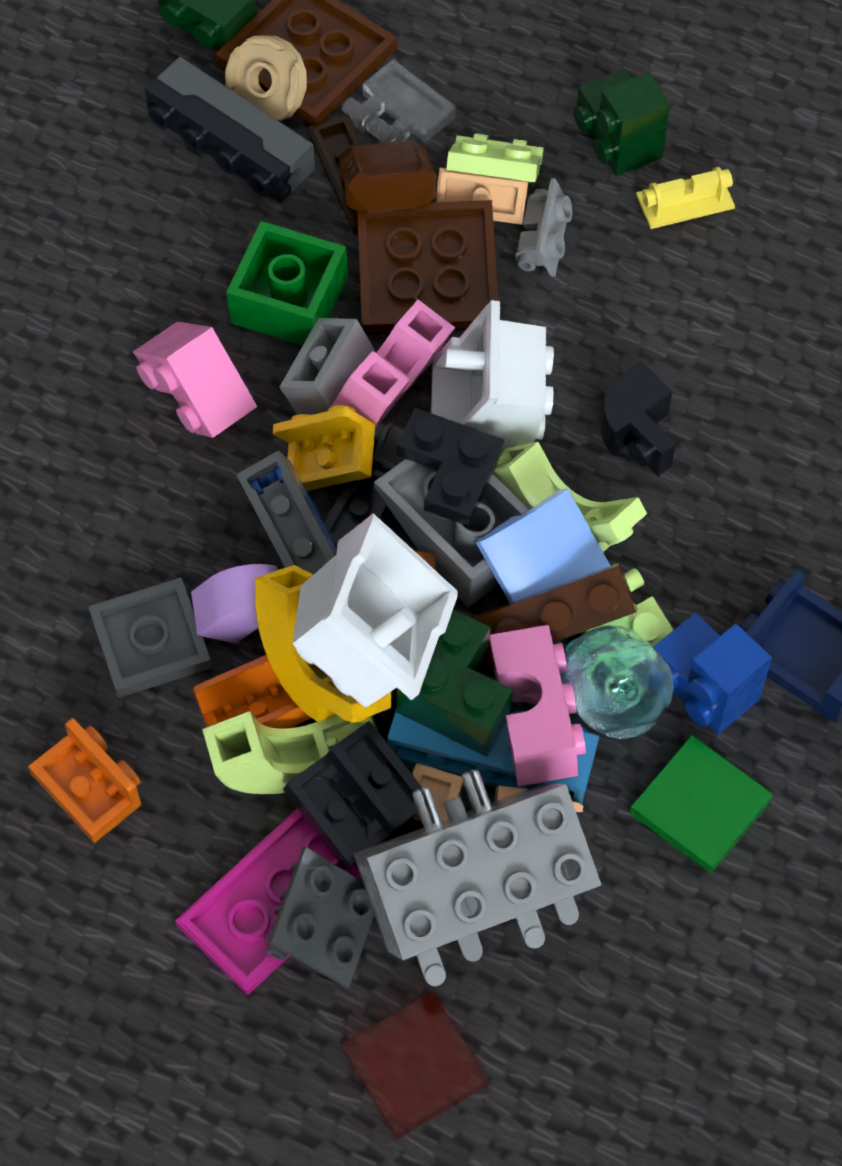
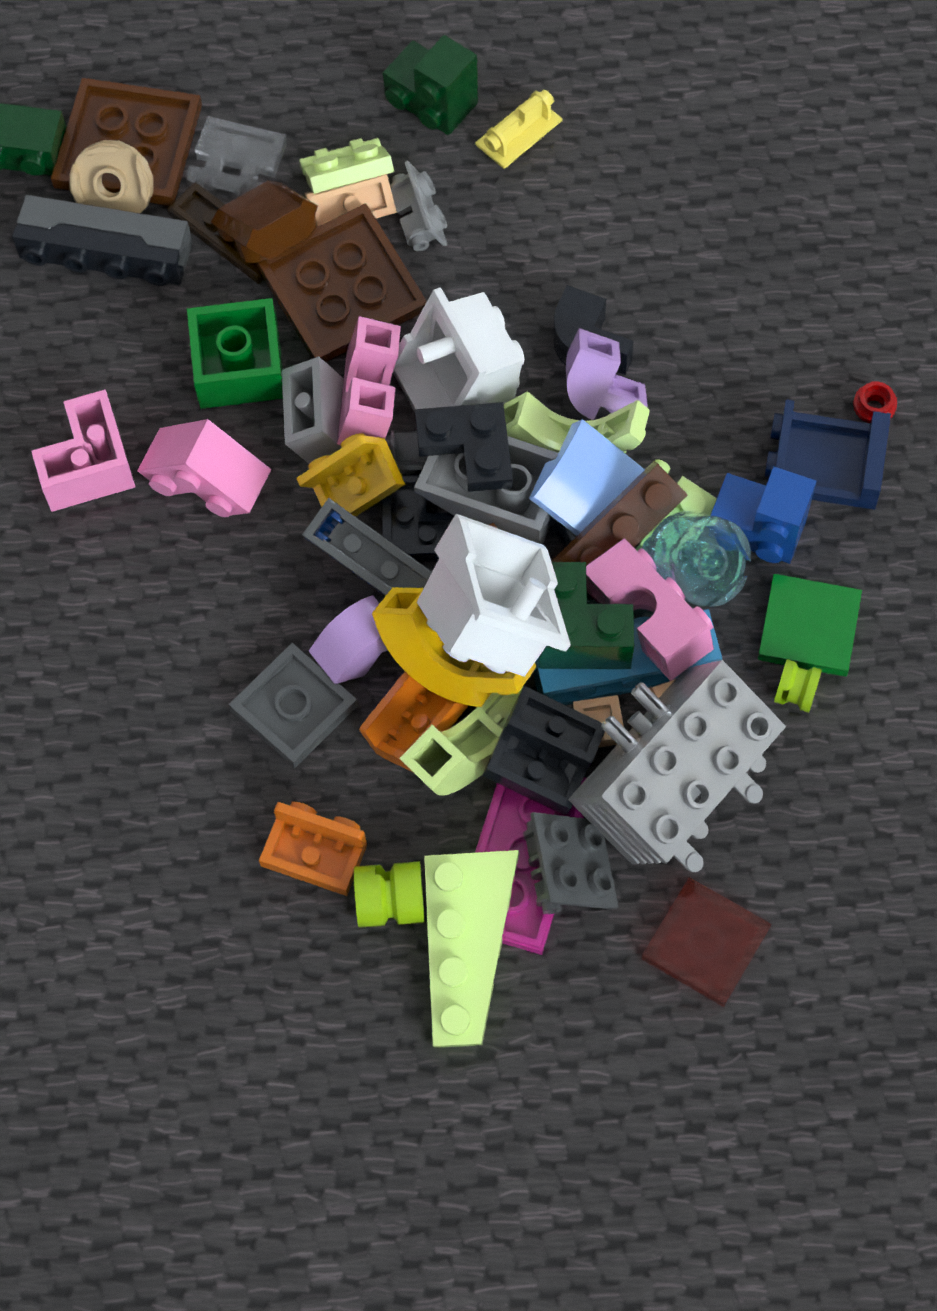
camera: 25 degrees left, 5 degrees up
none -> bright pink brick [31,389,135,512]
none -> lime wheel [354,861,425,928]
none -> yellowish green wing [424,850,519,1048]
none -> lavender brick [566,328,647,420]
none -> lime wheel [774,660,822,713]

